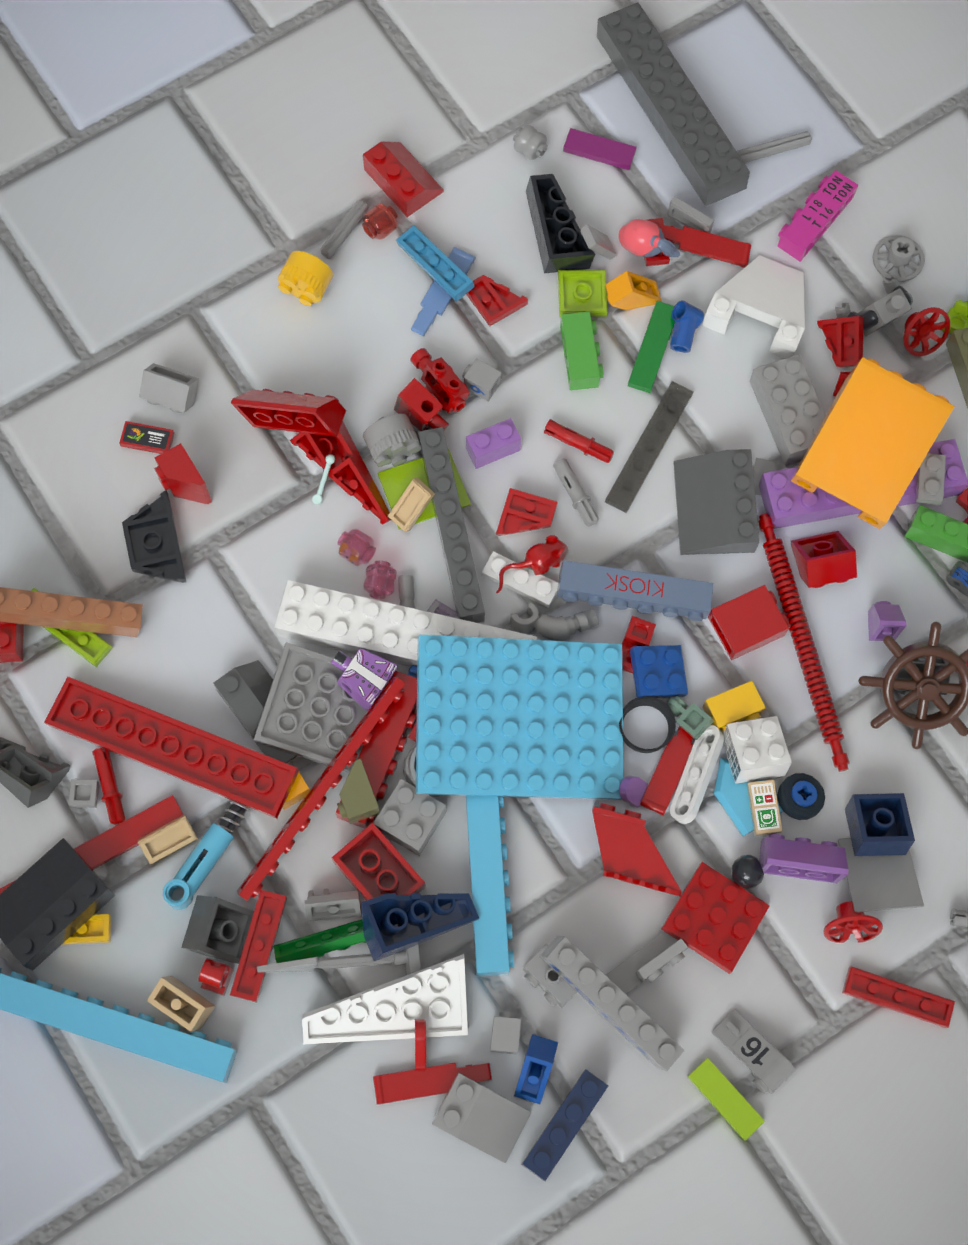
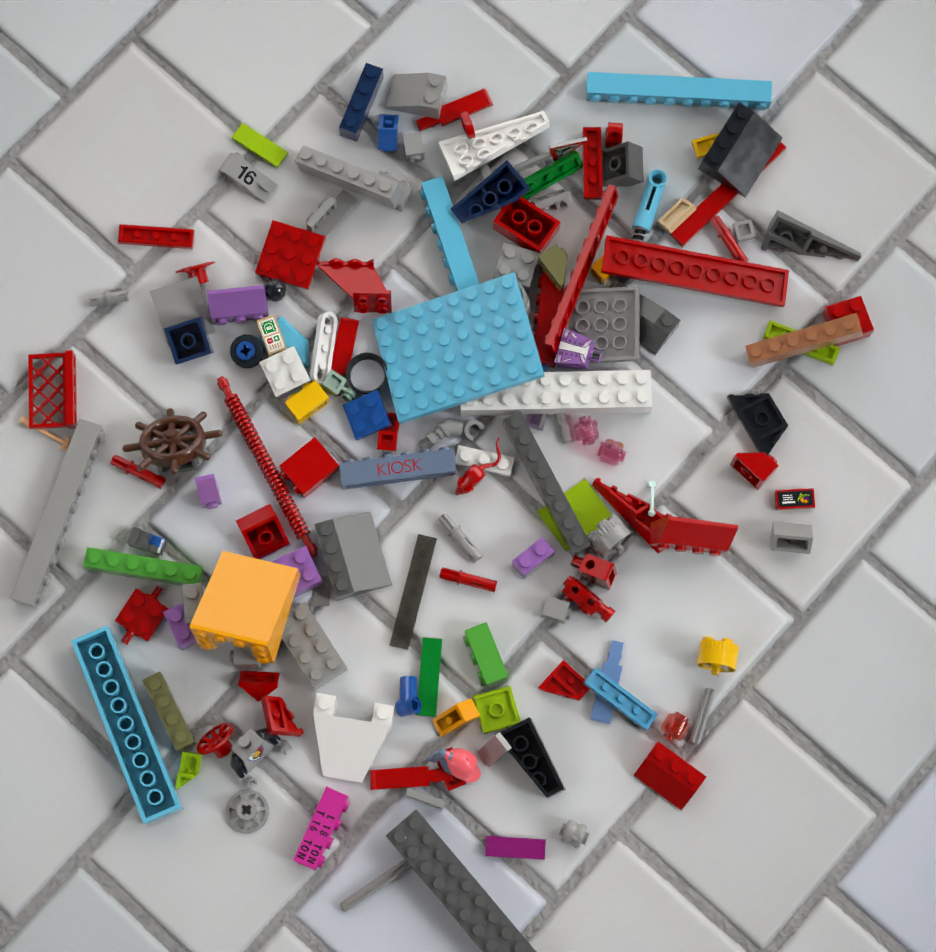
camera: 165 degrees right, 5 degrees up
tan brick [147,976,215,1032] -> none
tan tile [388,478,435,532] -> none
red wing [496,488,558,536] -> none
medium lavender tile [619,776,648,807] -> none

